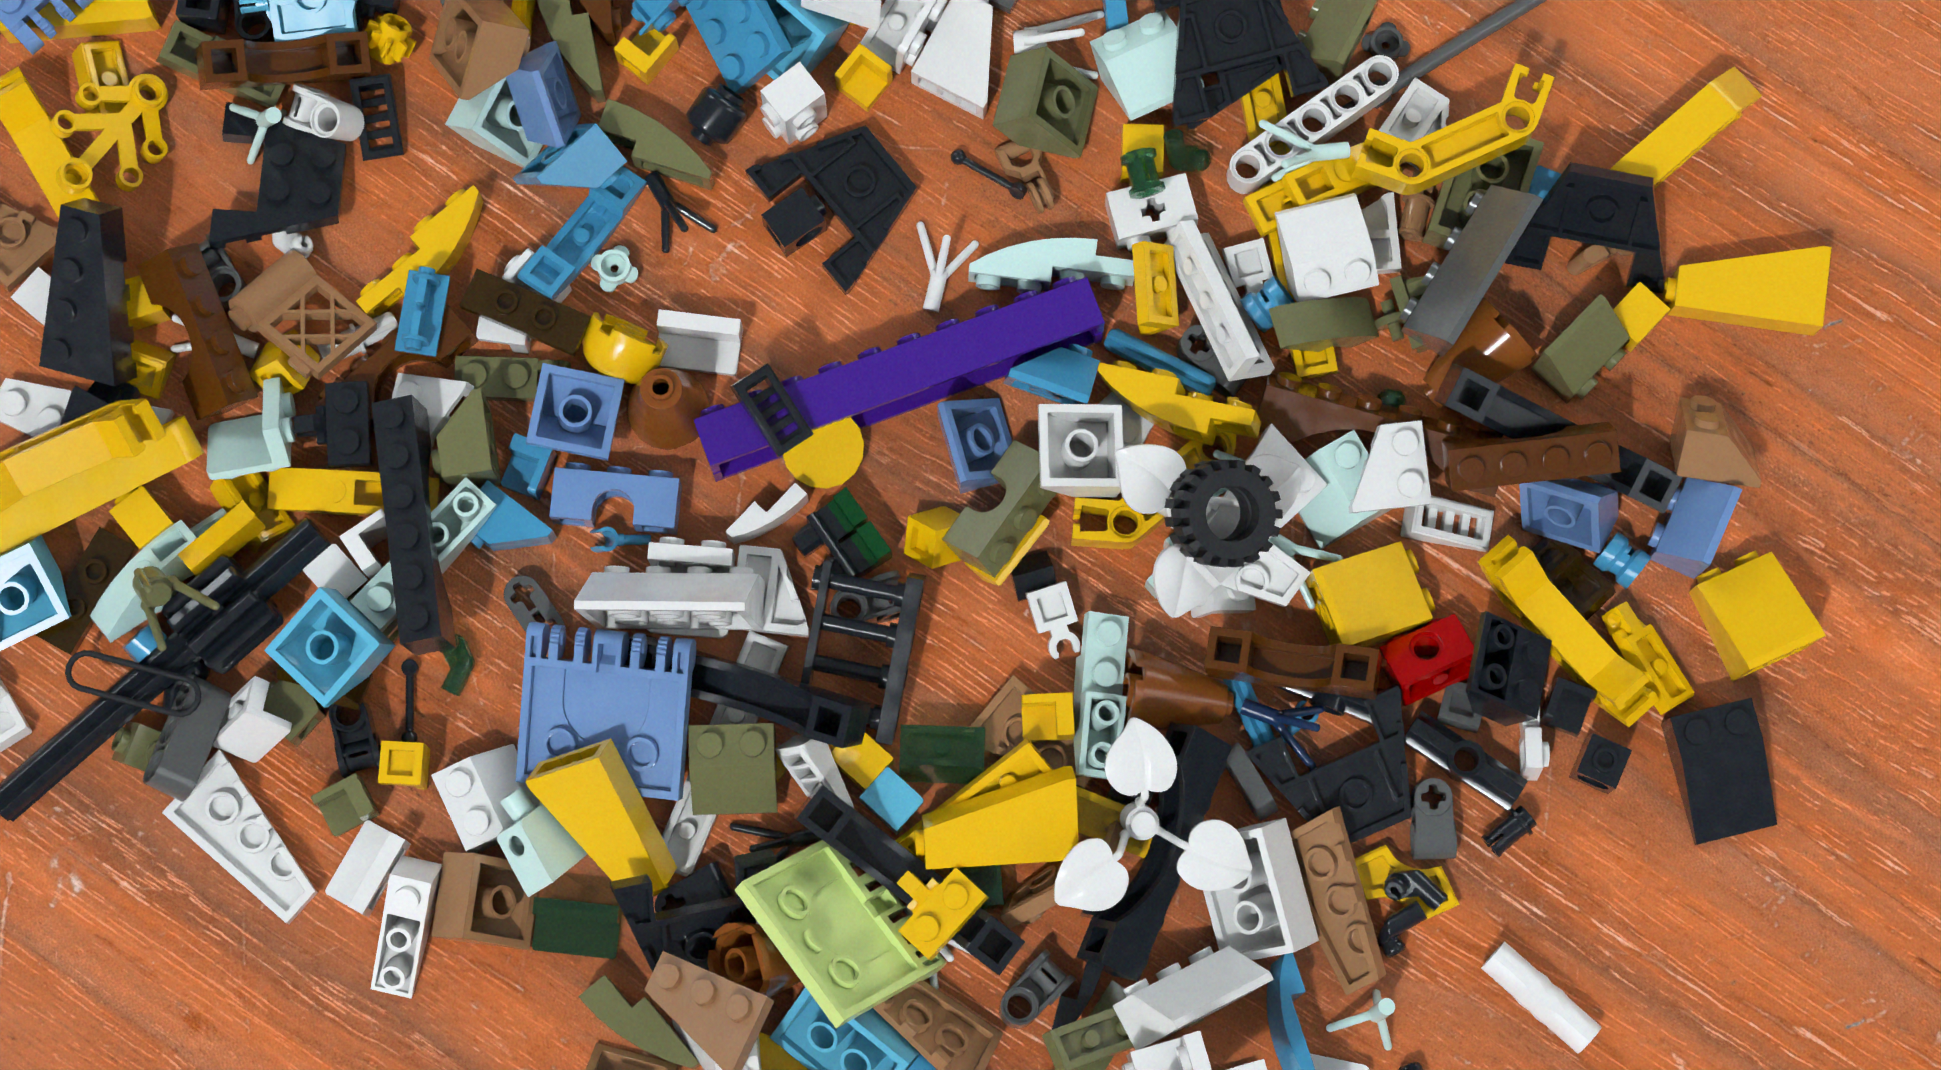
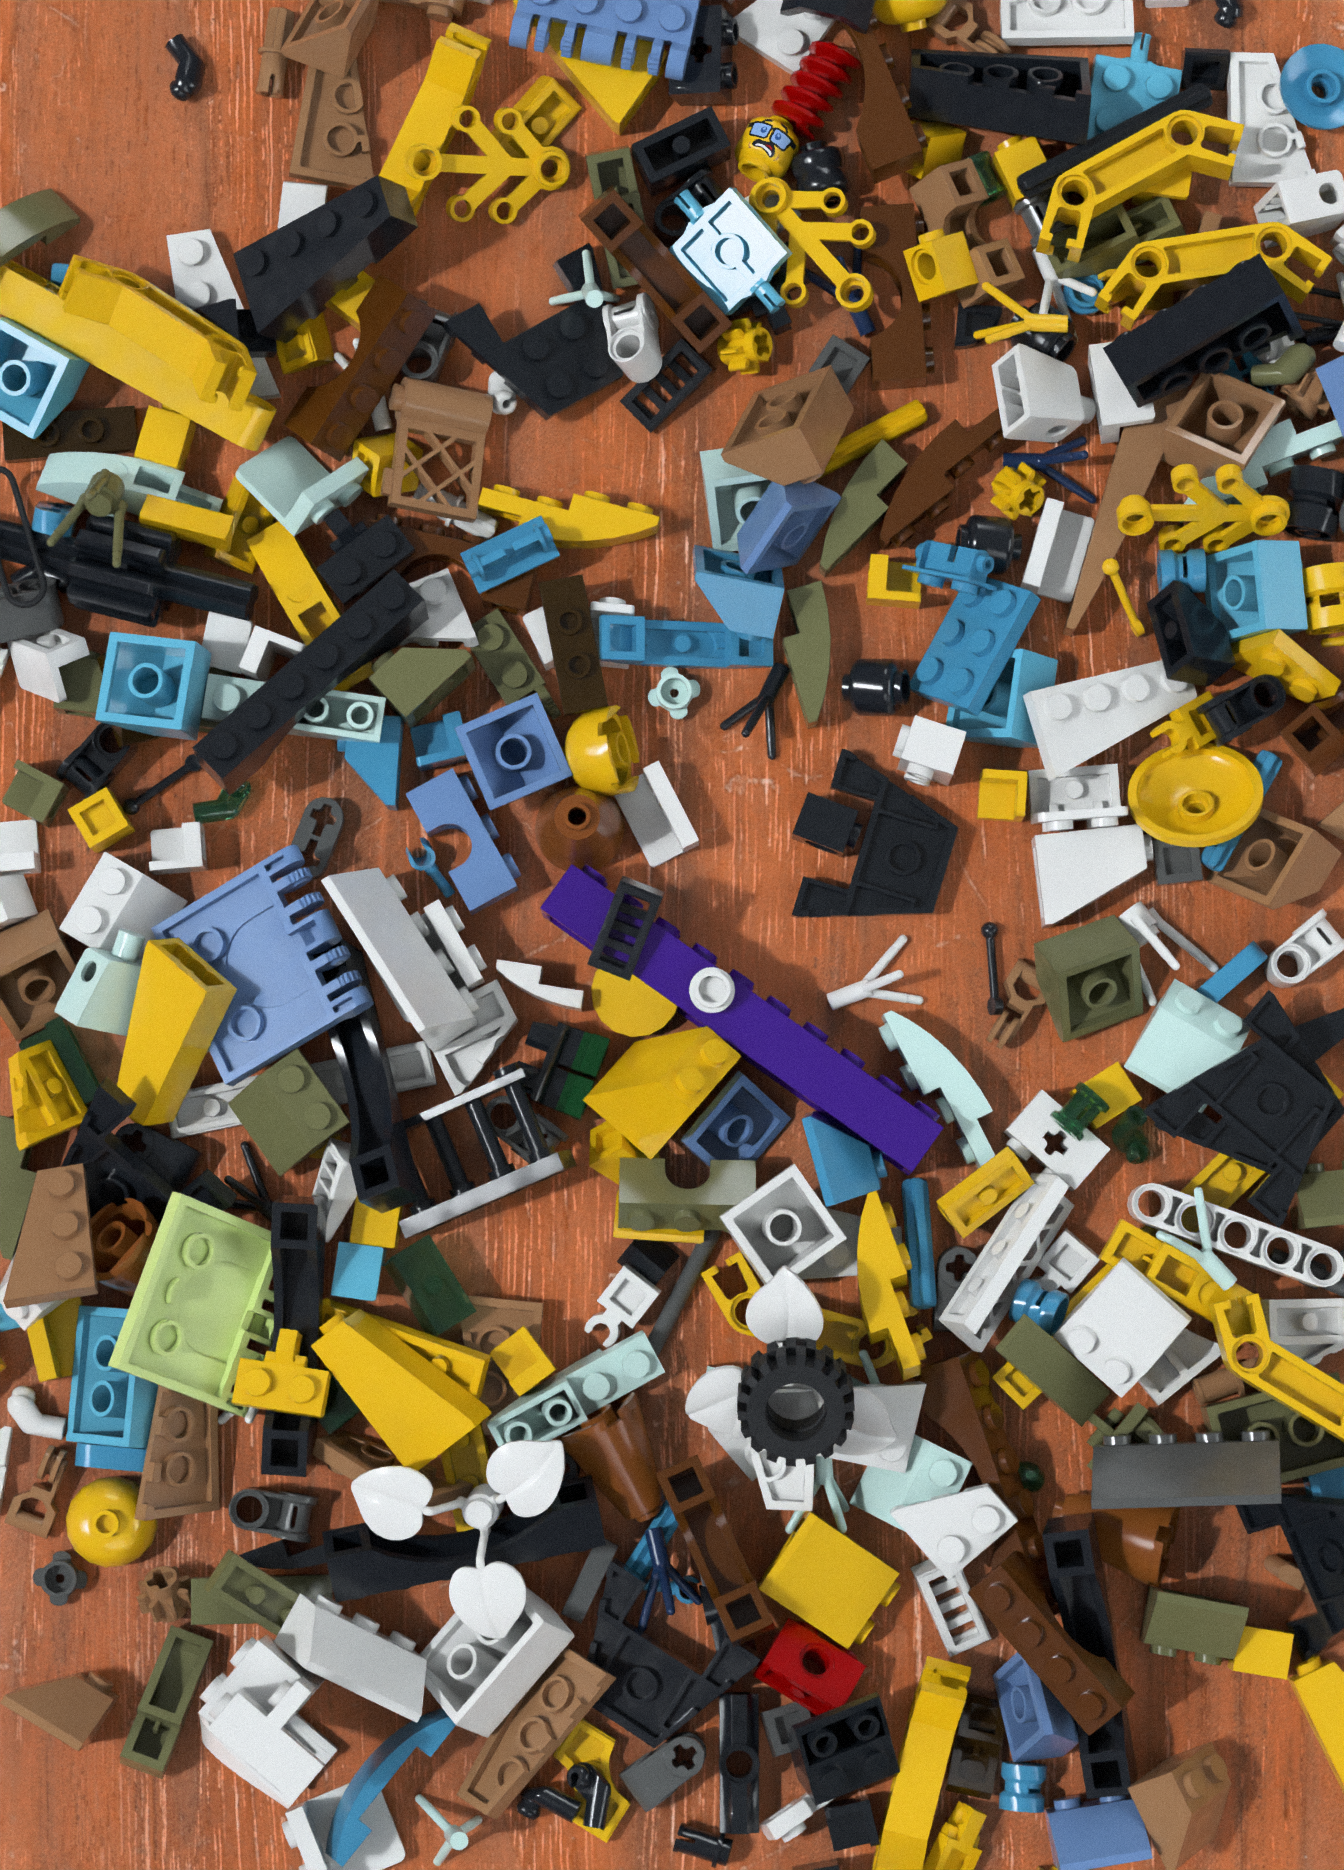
camera: 60 degrees right, 5 degrees up
none -> yellow wing [8,1039,88,1151]
none -> white panel [149,822,208,875]
none -> yellow slope [583,1026,741,1159]
none -> dark grey bar [639,1230,723,1388]
none -> white plate [689,967,735,1013]

